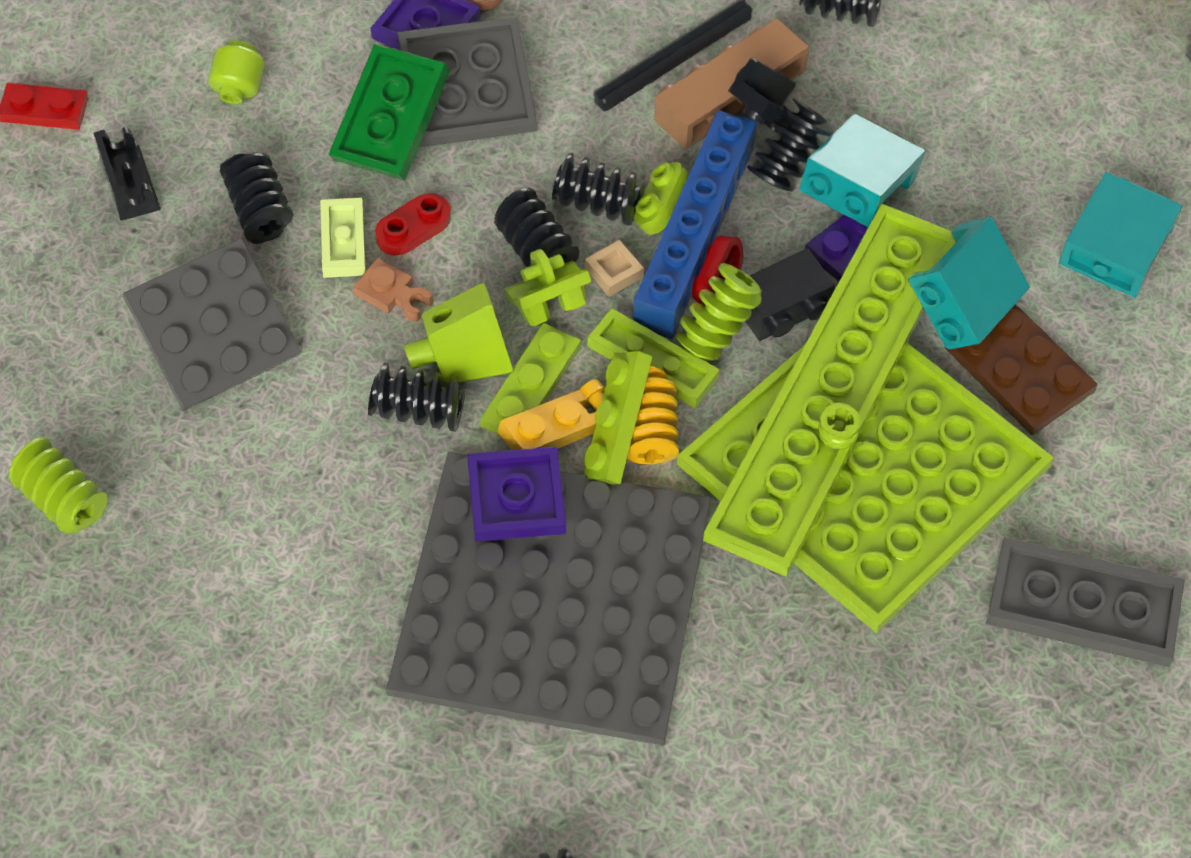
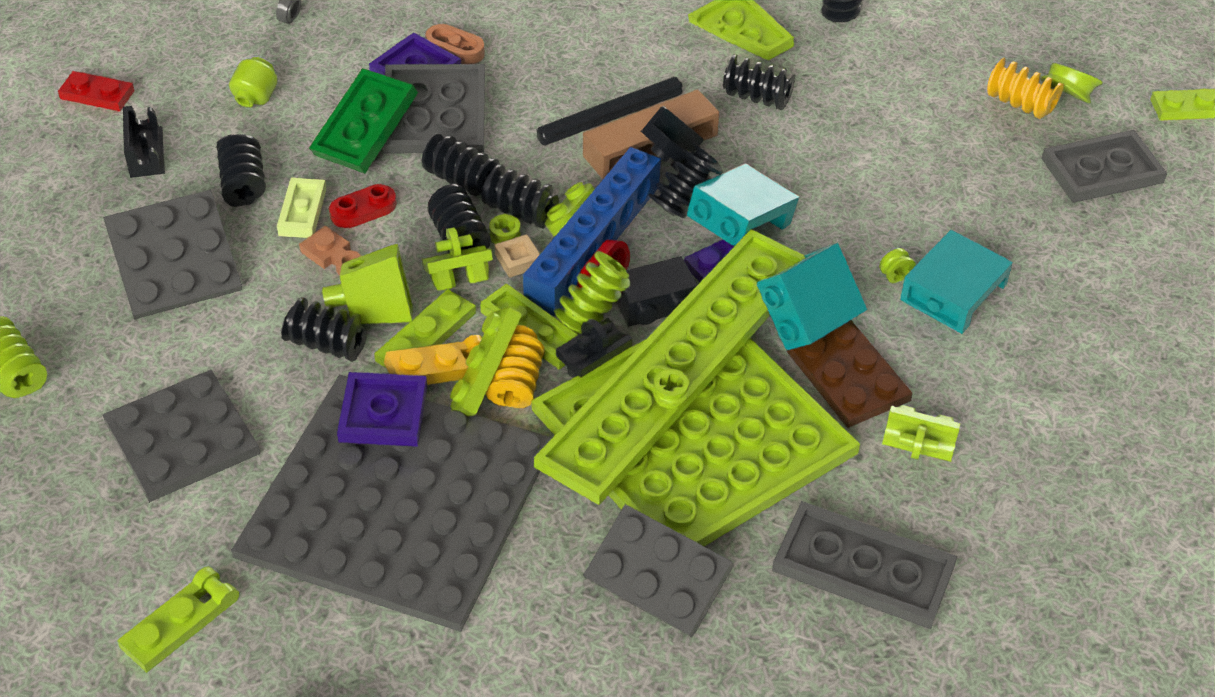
camera: 10 degrees right, 10 degrees down
none -> dark grey plate [102,369,260,503]
none -> lime plate [117,566,239,673]
none -> black piece [421,133,500,196]
none -> lime bush [489,214,521,244]
none -> black hips [556,318,633,378]
none -> dark grey plate [583,504,734,638]
none -> lime bush [879,248,916,284]
none -> lime hips [882,405,961,462]

